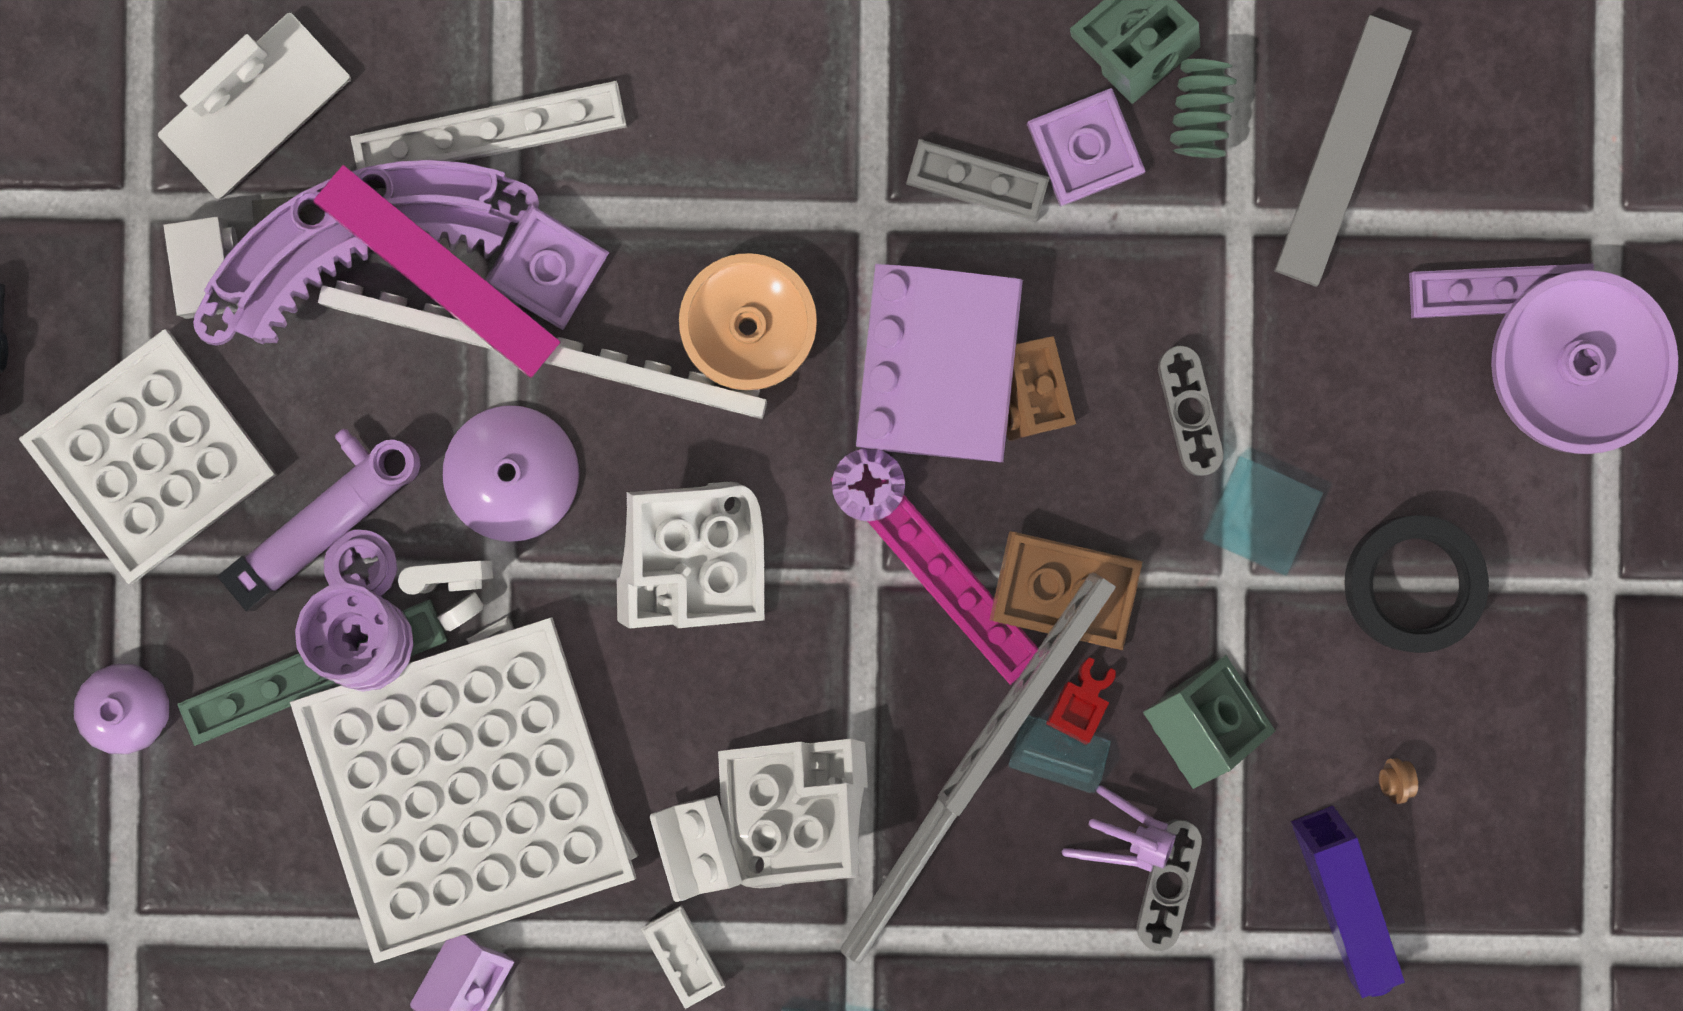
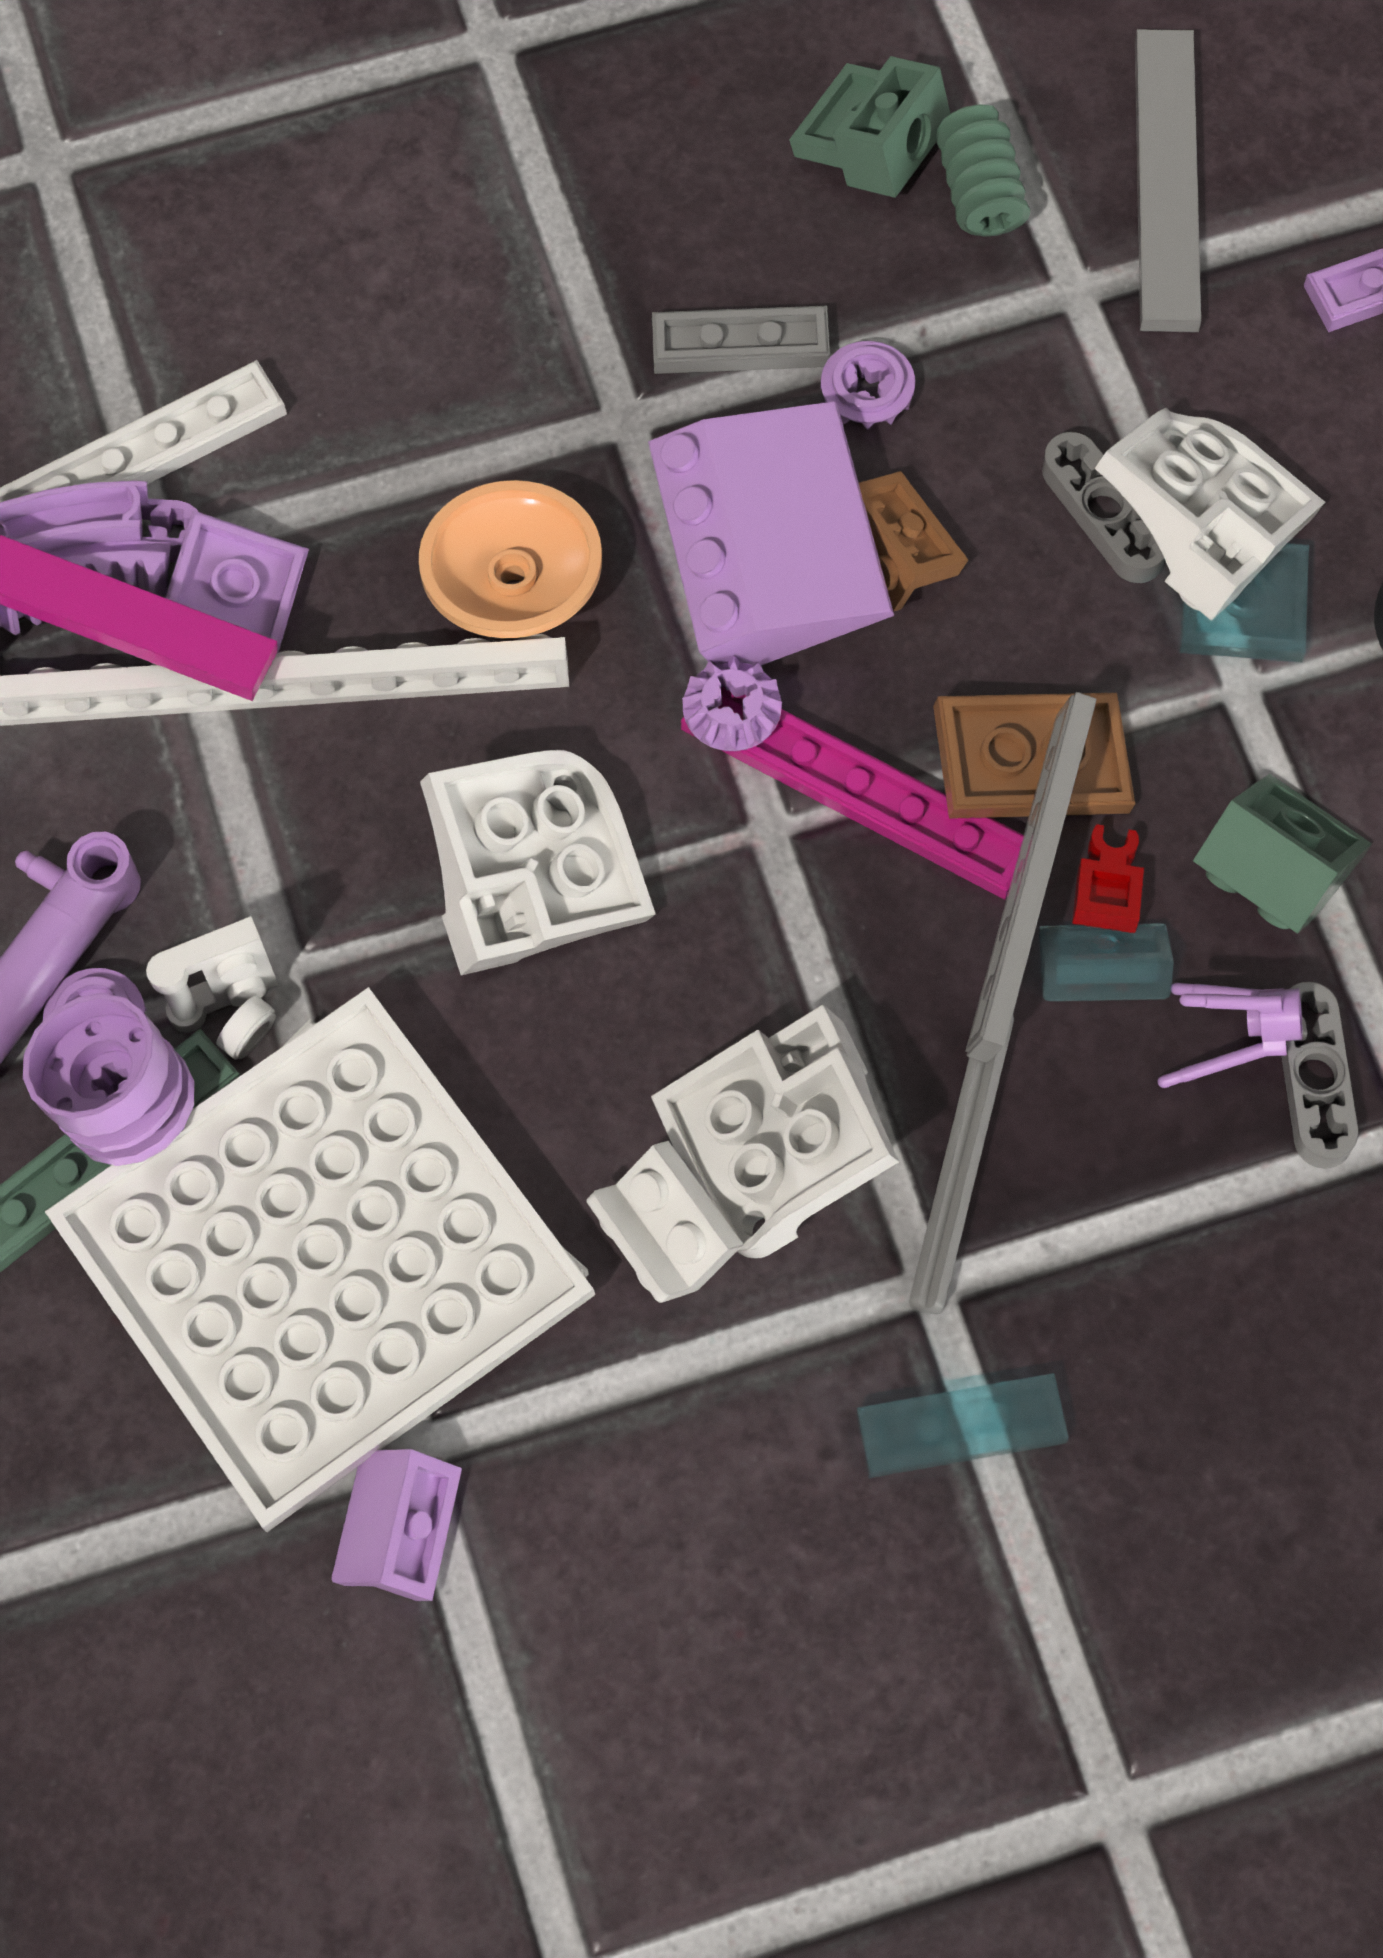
camera: 15 degrees left, 20 degrees down
lavender dish [443,406,579,542] -> none
white plate [641,905,726,1009] -> none
lavender tile [1027,88,1146,207] -> none
none -> lavender gear [820,341,915,430]
none -> white slope [1095,408,1325,621]

